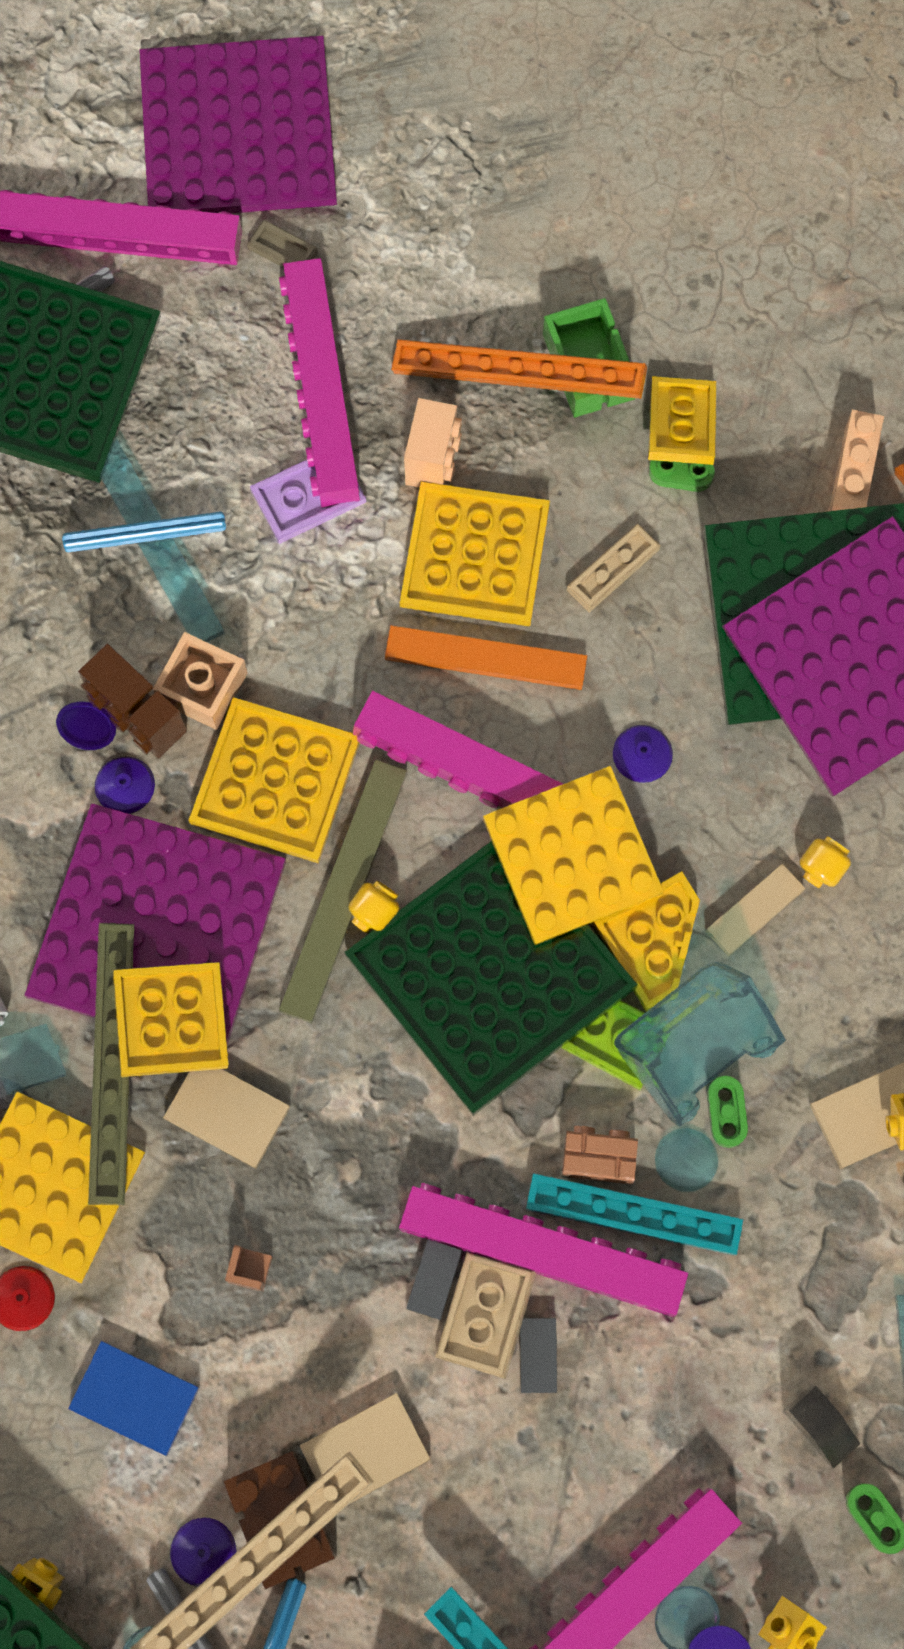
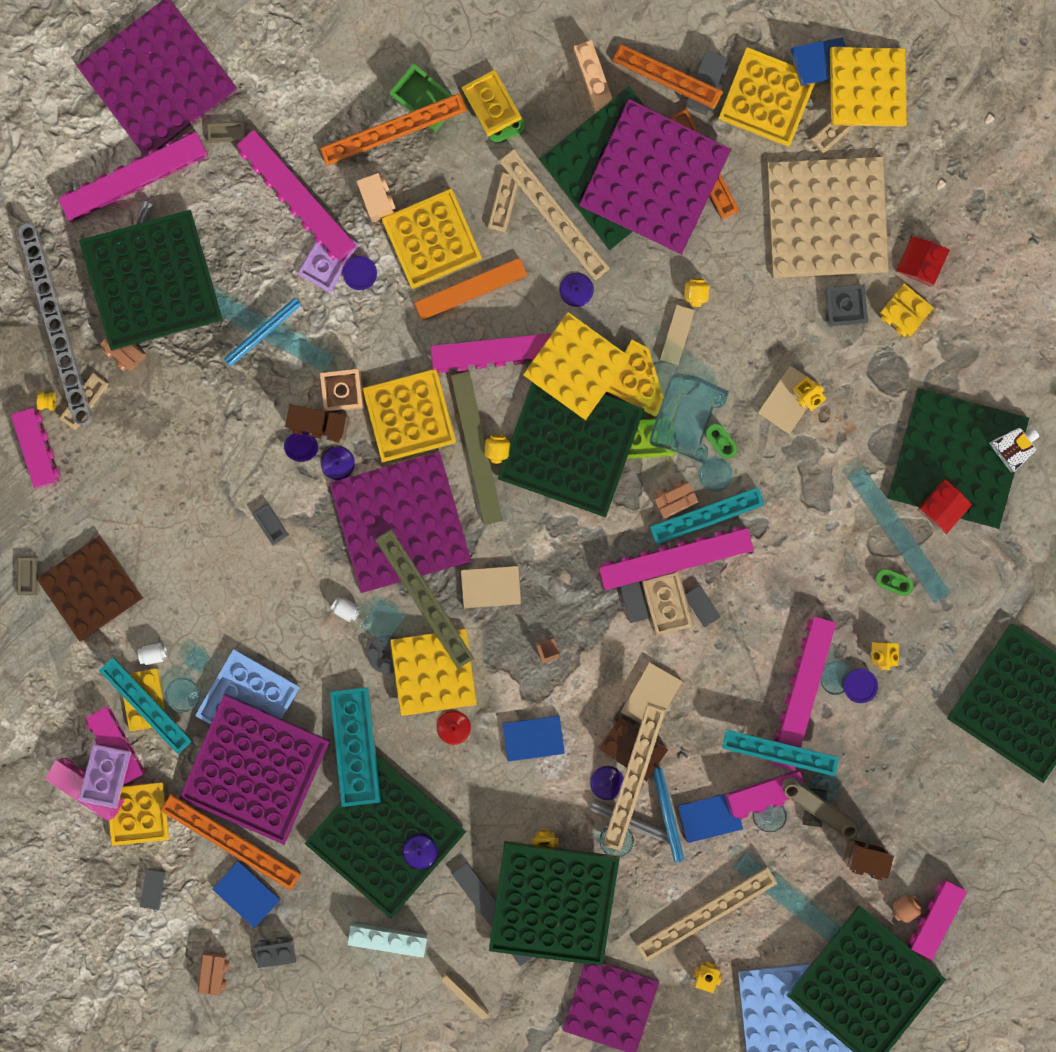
camera: 30 degrees left, 15 degrees up
yellow plate [113,962,229,1077] -> none
clear smoke slope [783,1386,860,1469] -> none
none -> dark purple piece [343,256,377,290]
none -> tan tile [499,149,610,281]

